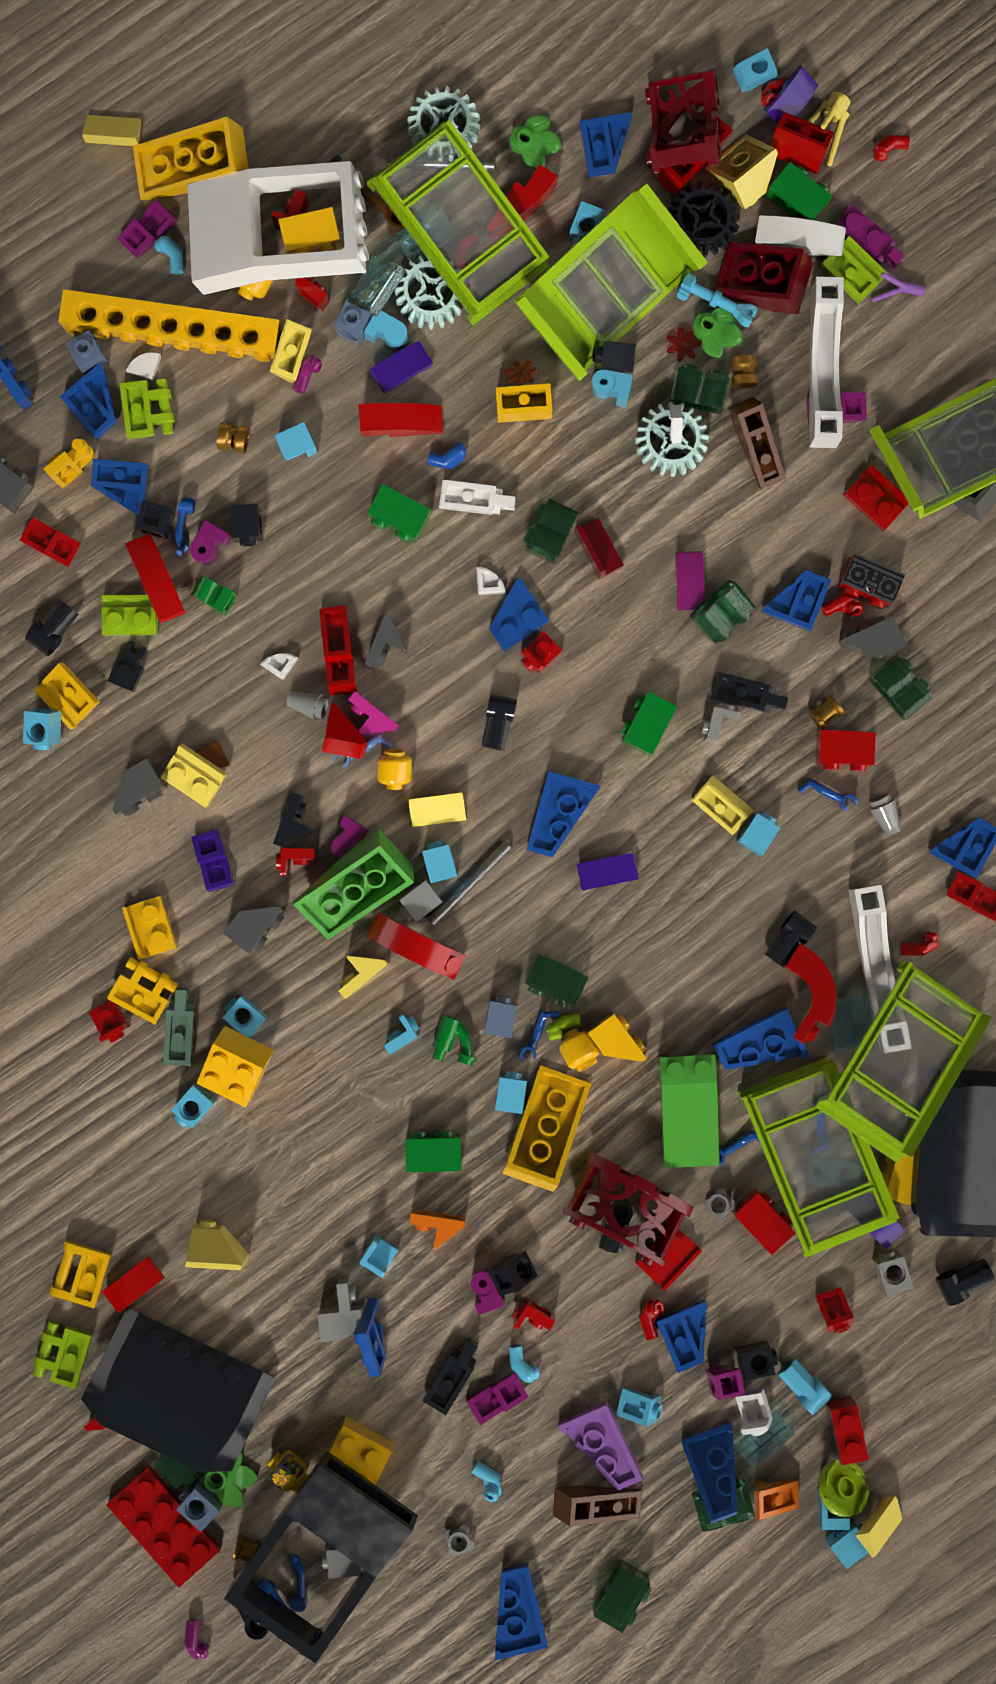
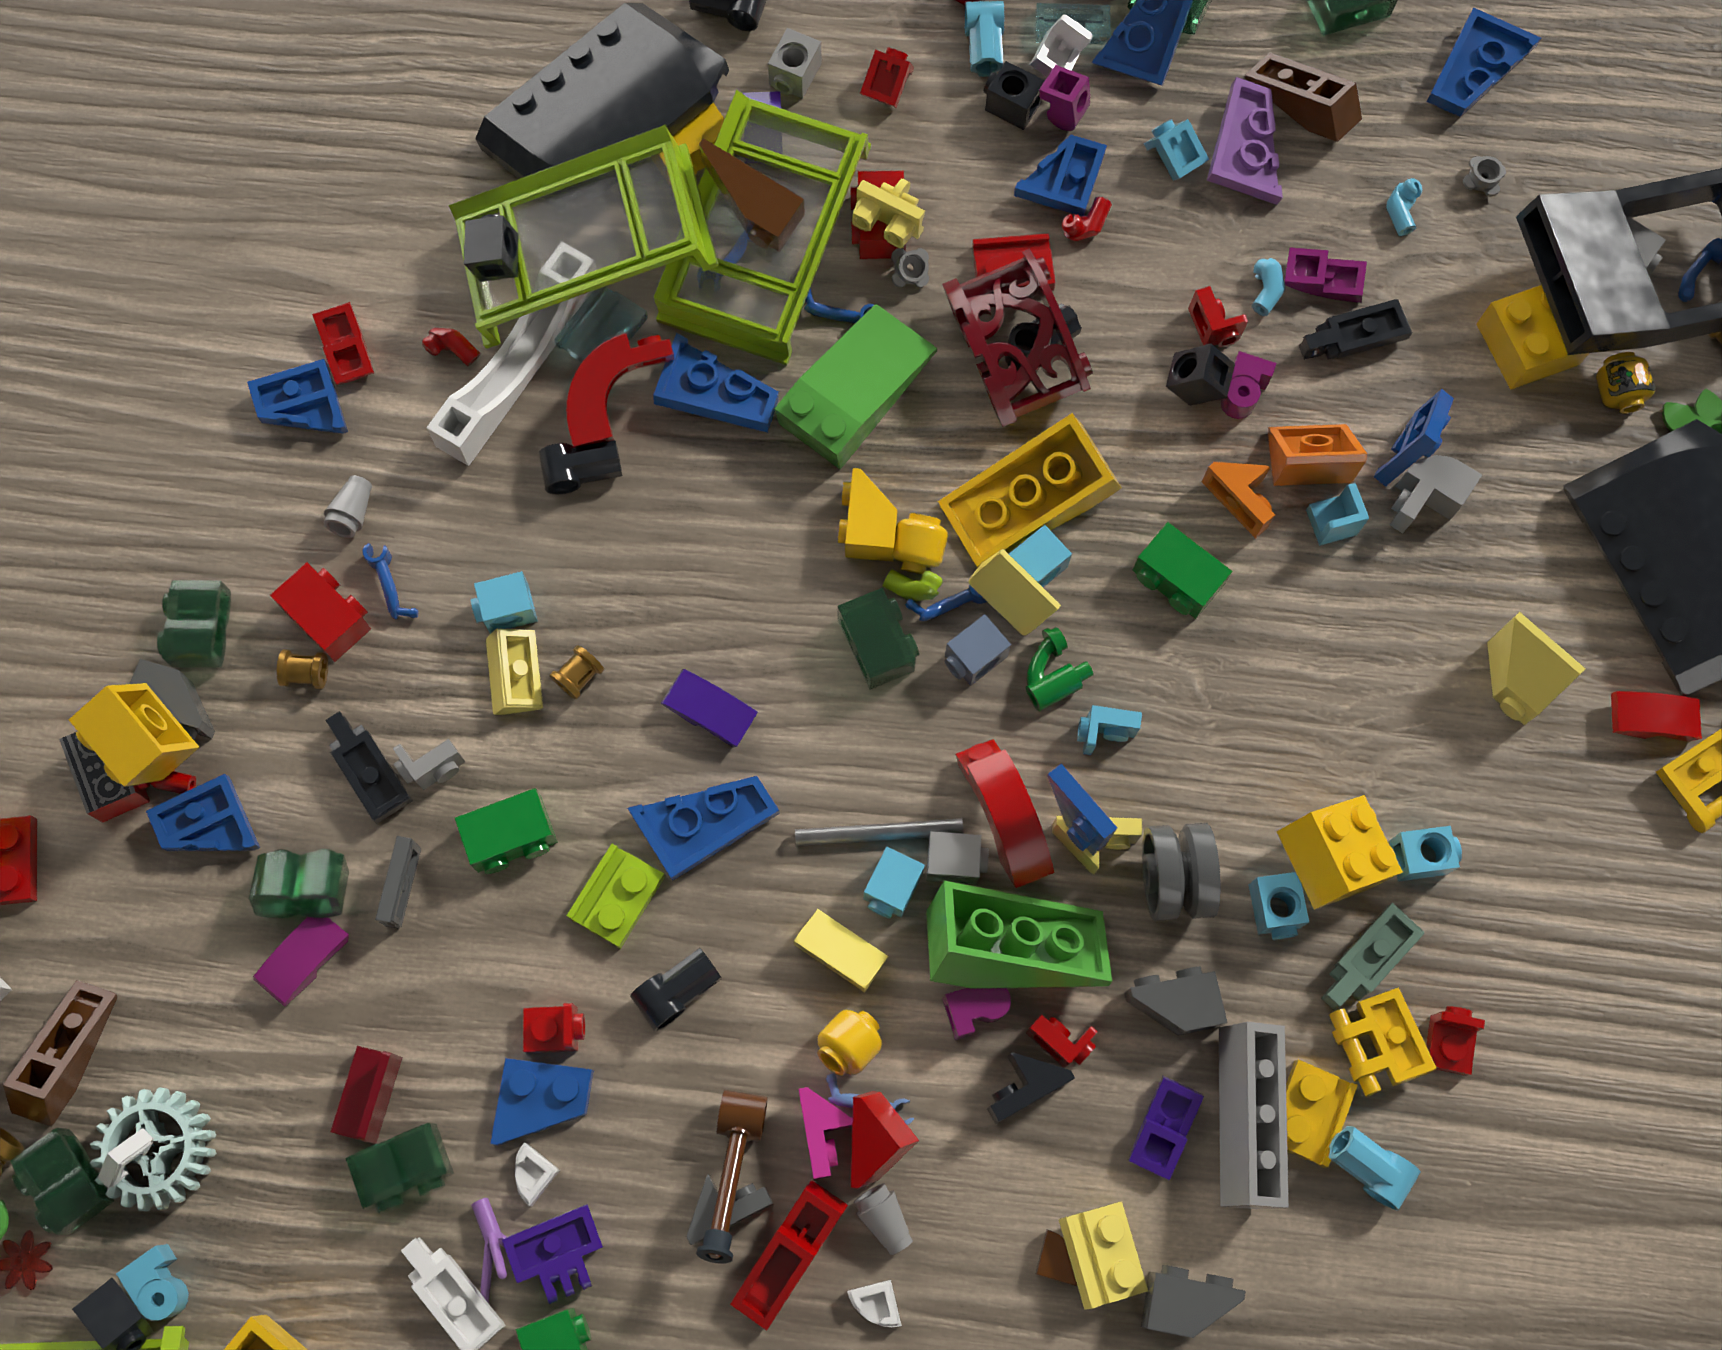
camera: 140 degrees left, 15 degrees down
none -> yellow brick [68,683,200,787]
none -> dark grey tile [375,836,421,929]
none -> black brick [464,214,519,282]
none -> medium lavender plant [471,1198,507,1303]
none -> dark purple hinge [501,1204,603,1305]
none -> pearl gold bush [550,645,605,700]
none -> lime plate [566,843,665,949]
none -> reddish brown piece [696,1090,768,1264]
none -> reddish brown slope [699,138,805,252]
none -> light yellow hips [852,179,925,248]
none -> light yellow slope [968,549,1061,636]
none -> blue wing [1047,764,1117,856]
none -> dark grey wheel [1142,823,1221,921]
none -> light grey brick [1219,1022,1289,1209]
none -> orange slope [1268,424,1367,486]
none -> medium azure piece [1328,1126,1421,1211]

